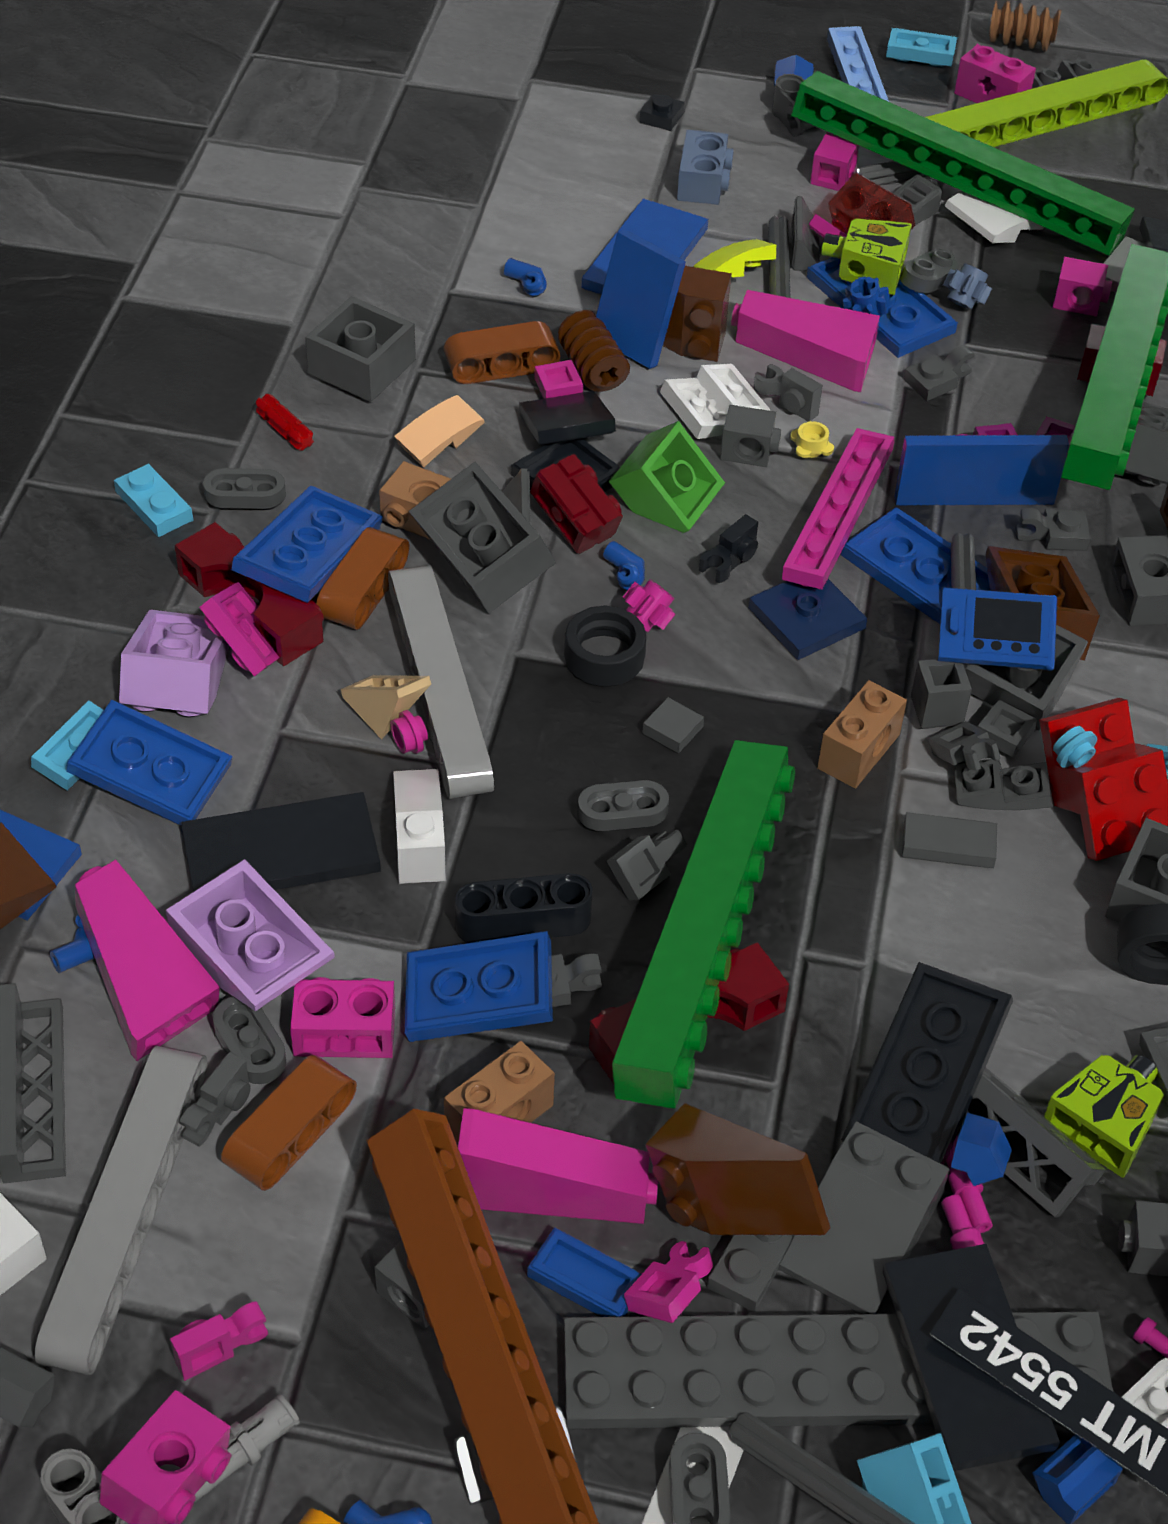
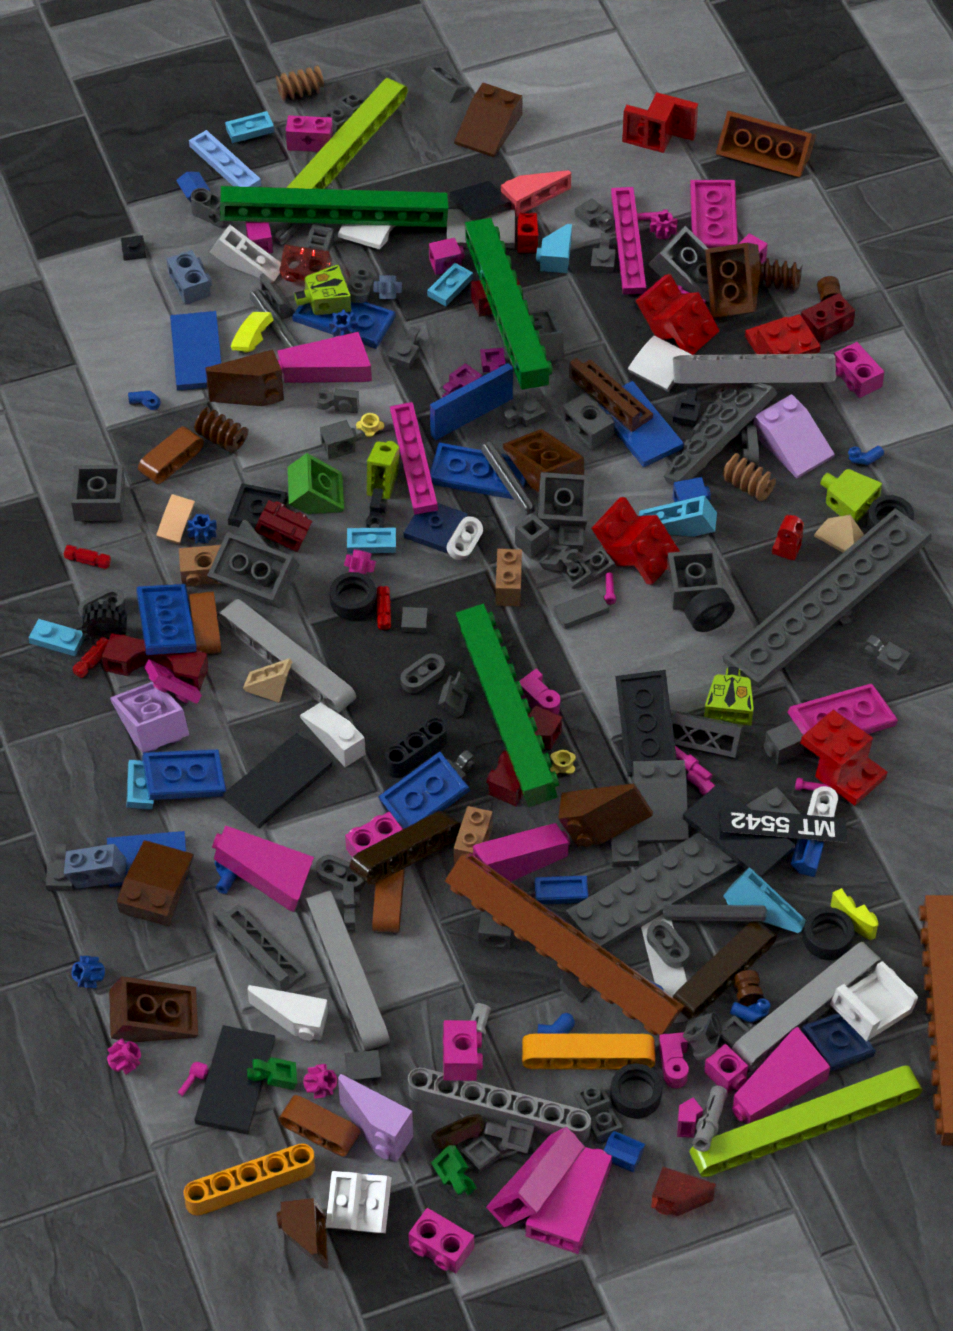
camera: 30 degrees left, 5 degrees up
lavender slope [166,859,334,1011] -> none
dark pink plate [170,1301,268,1381] -> none
dark pink plate [390,710,428,754] -> none
black tile [519,391,616,445] -> none
dark pink plate [534,360,583,399] -> none
blue tile [596,230,686,369] -> none
blue arm [603,541,645,590] -> none
dark pink plate [624,1241,713,1323] -> none
white slope [660,364,770,439] -> none
dark pink tile [808,214,847,237] -> none
blue container [938,587,1057,671] -> none
blue piece [951,1113,1012,1186] -> none
medium azure plate [1053,726,1098,768] -> none
none -> red axle [72,637,108,678]
none -> black tyre [82,601,127,641]
none -> blue gear [187,514,217,544]
none -> white slope [209,225,285,281]
none -> medium azure plate [347,528,396,554]
none -> dark brown beam [349,811,461,884]
none -> lime torso [367,441,400,499]
none -> red axle [376,586,391,630]
none -> medium azure plate [427,263,473,306]
none -> white plate [447,517,483,560]
none -> dark pink leg [519,669,561,715]
none -> light yellow plate [550,750,576,775]
none -> dark pink piece [604,572,616,605]

